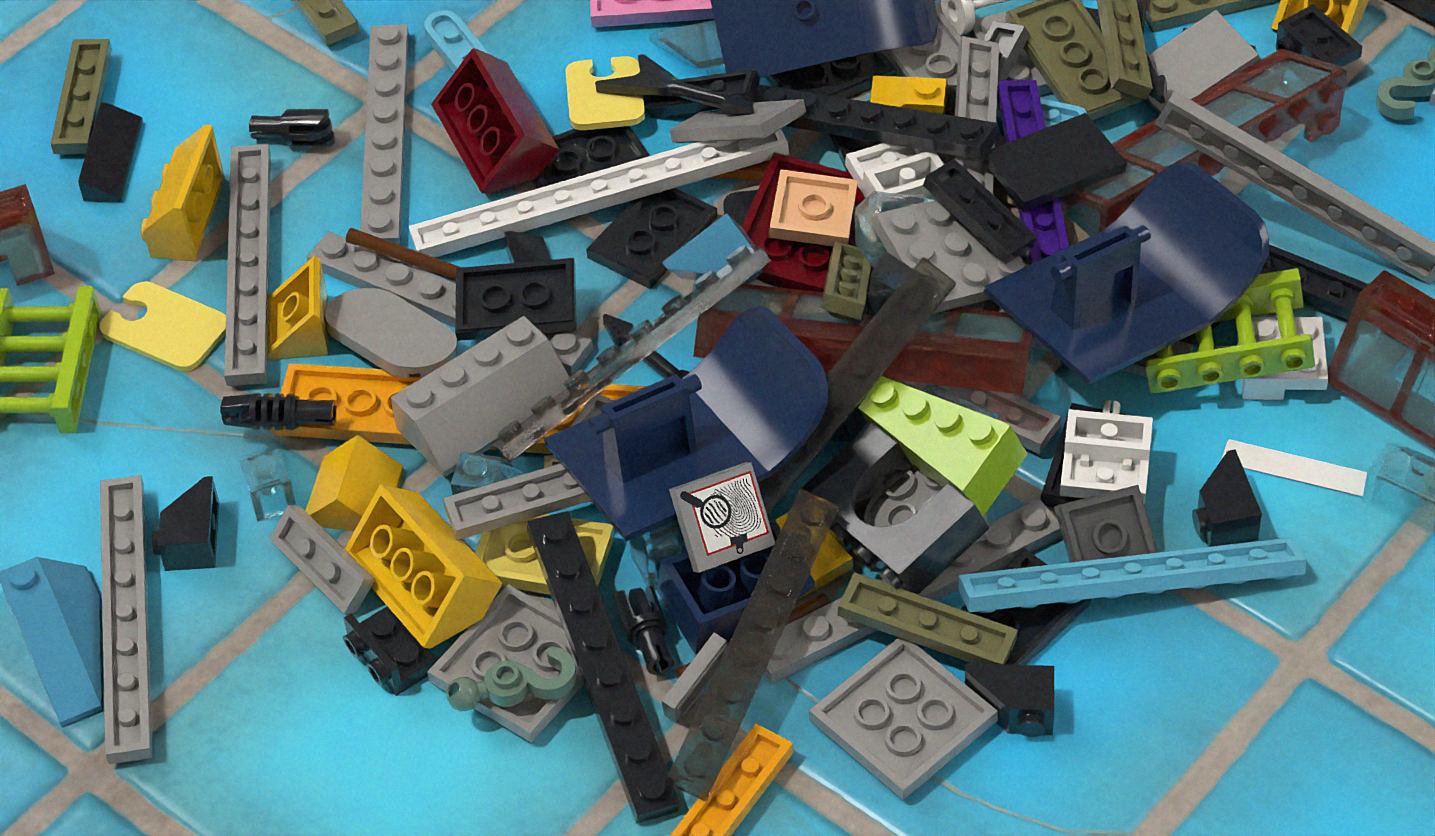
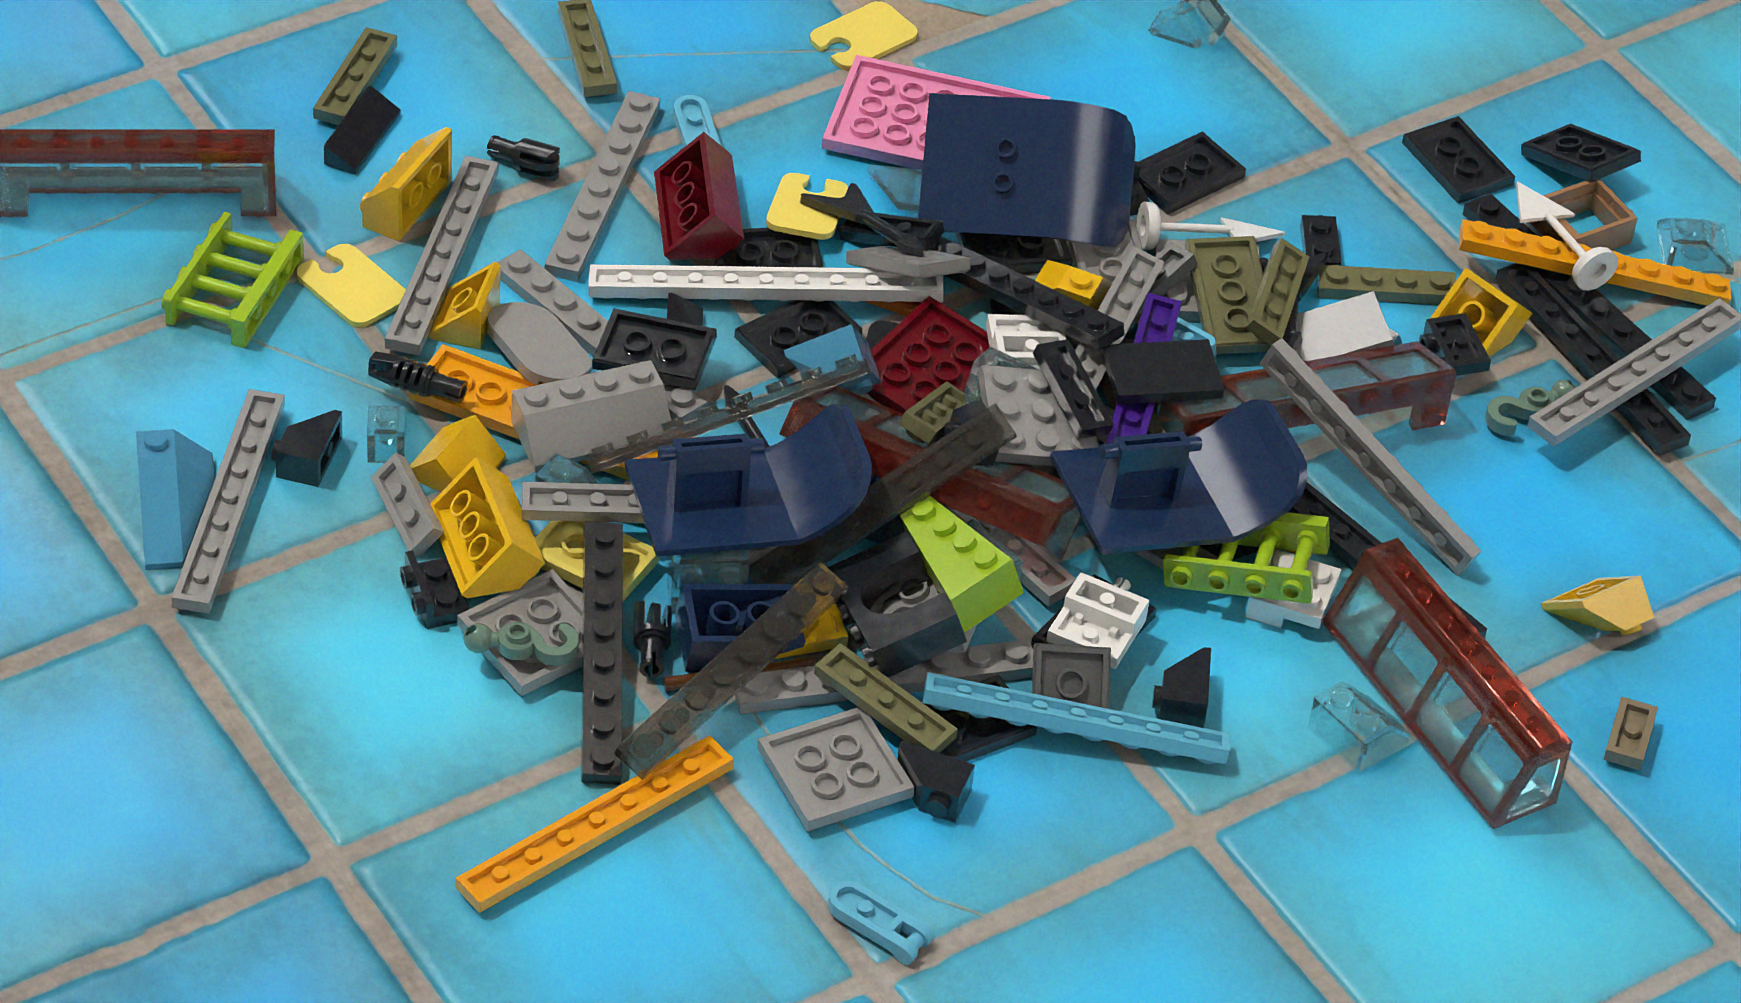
camera: 10 degrees right, 5 degrees down
reddish brown bar [345,228,462,282] -> none
light grey tile [662,633,729,723] -> none
tile [669,462,776,573] -> none
light nougat plate [769,169,858,246] -> none
white sticker [1221,439,1371,497] -> none

